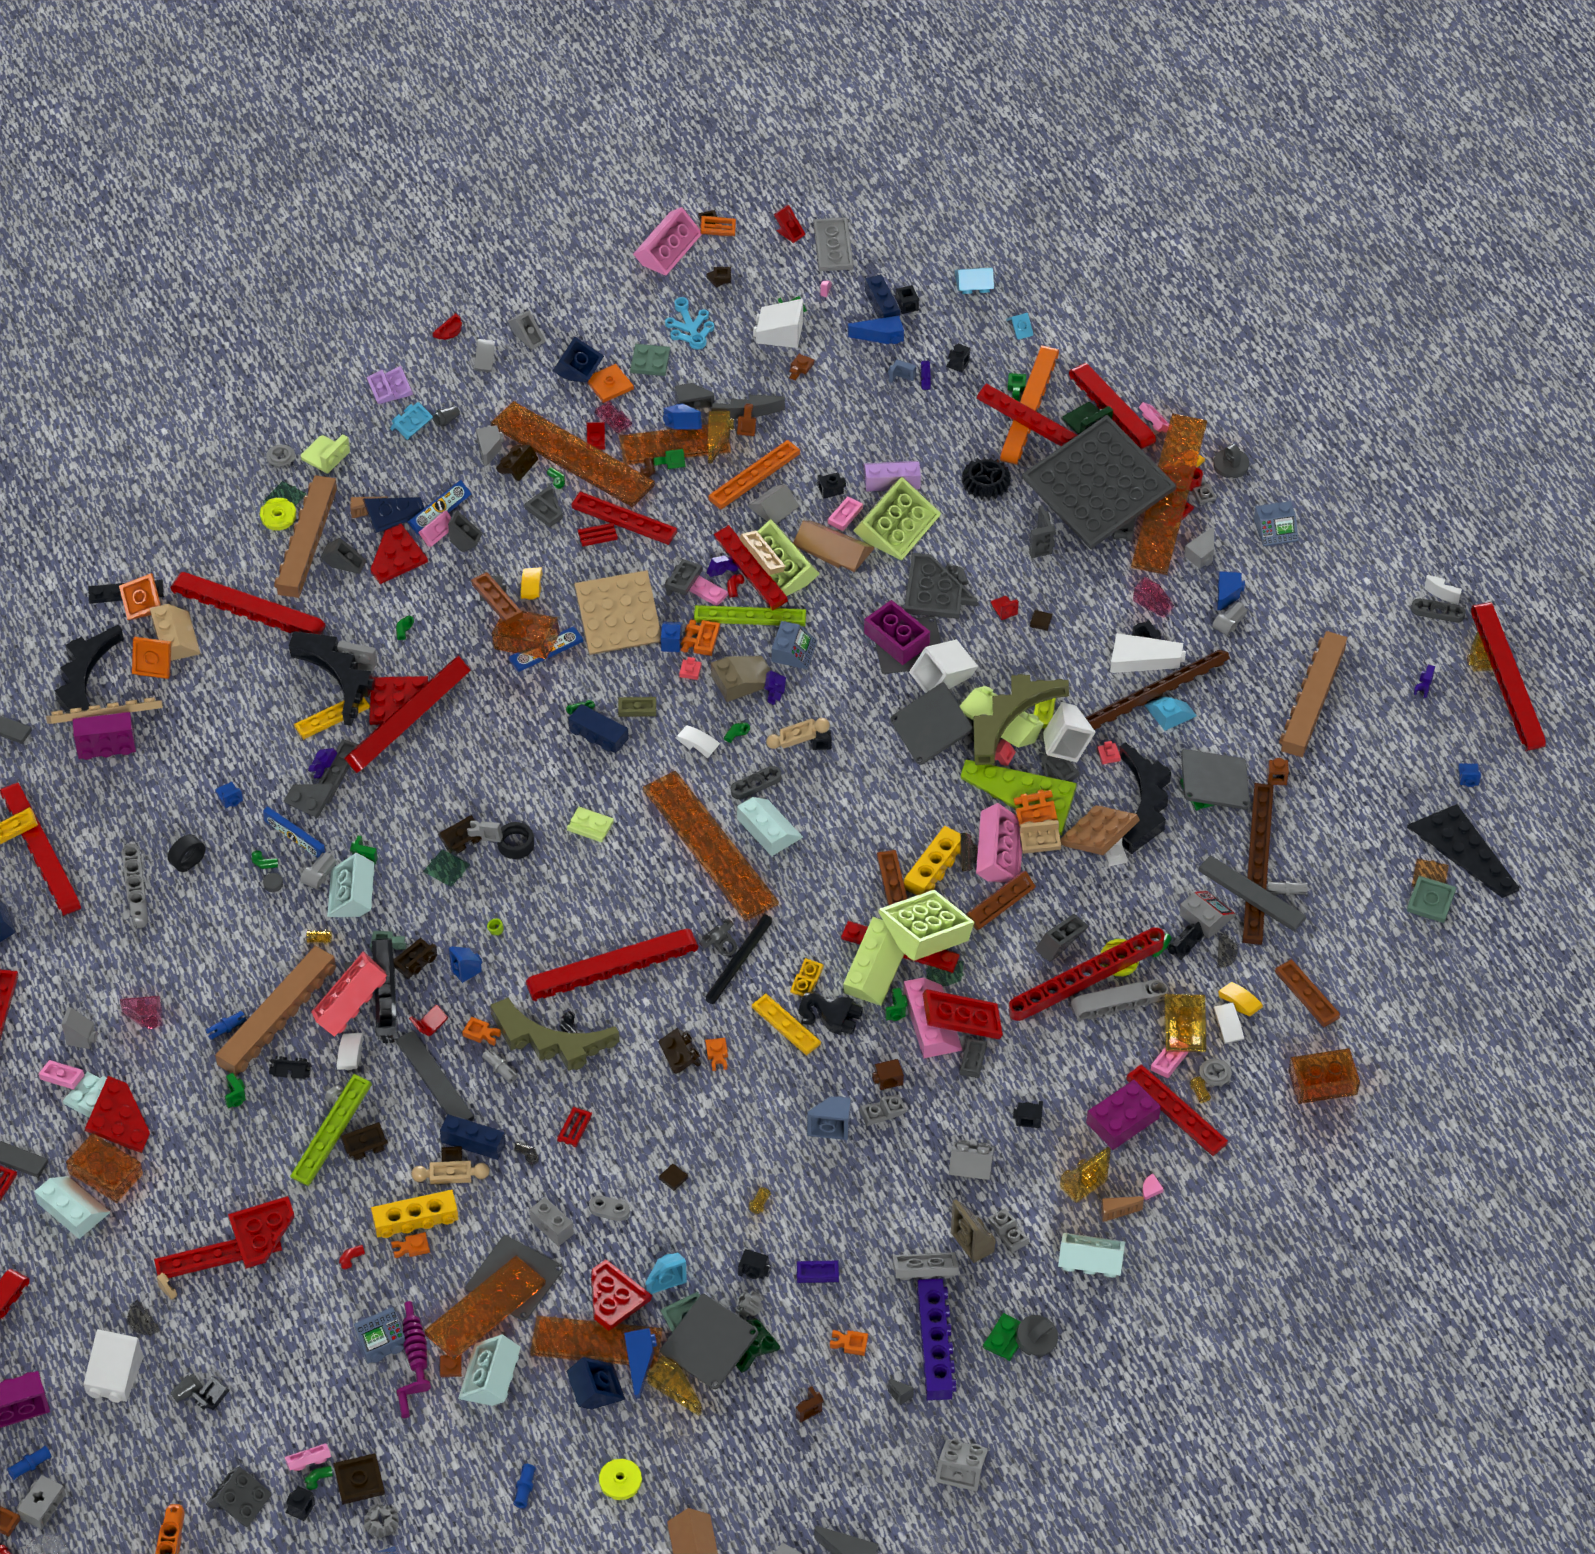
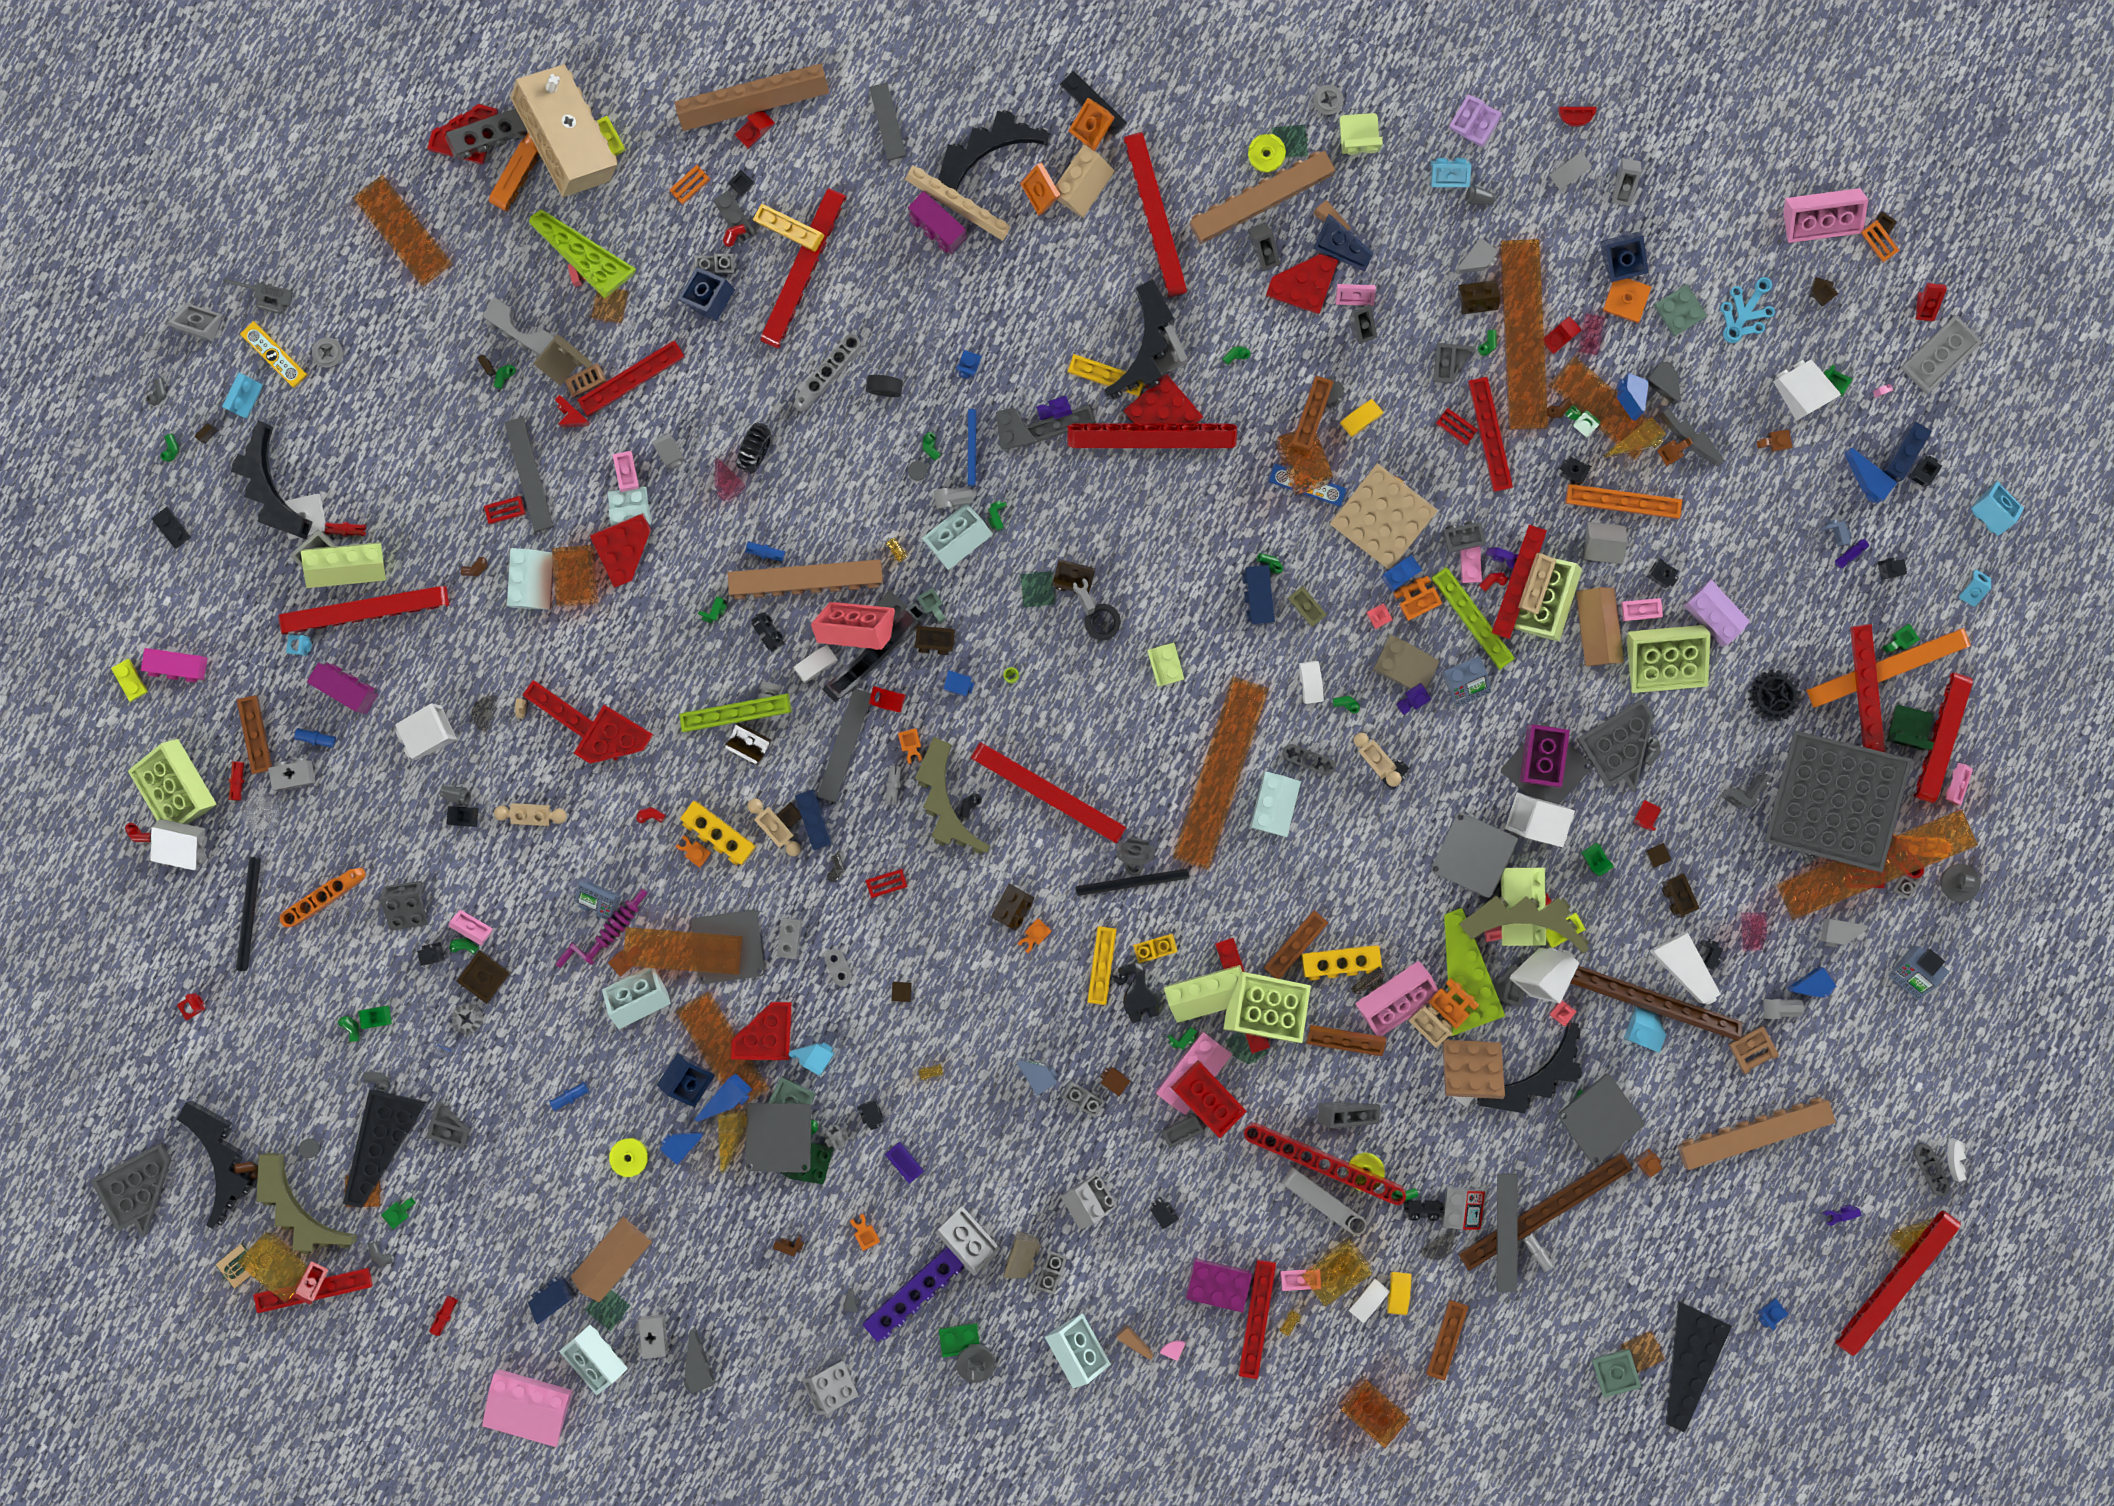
camera: 50 degrees right, 35 degrees up
tile [408,480,472,536] -> none
clear yellow slope [1060,1147,1111,1203] -> none
light grey gear [1199,1059,1232,1088] -> none
none -> reddish brown arm [461,557,487,576]
none -> tan plate [494,803,567,826]
none -> blue slope [660,1131,705,1165]
none -> black gear [736,422,773,474]
none -> black brick [1559,456,1592,485]
none -> green bracket [1581,842,1614,877]
none -> dark brown bracket [1661,873,1700,918]
none -> medium nougat plate [1728,1026,1779,1075]
none -> black tile [1916,948,1946,976]

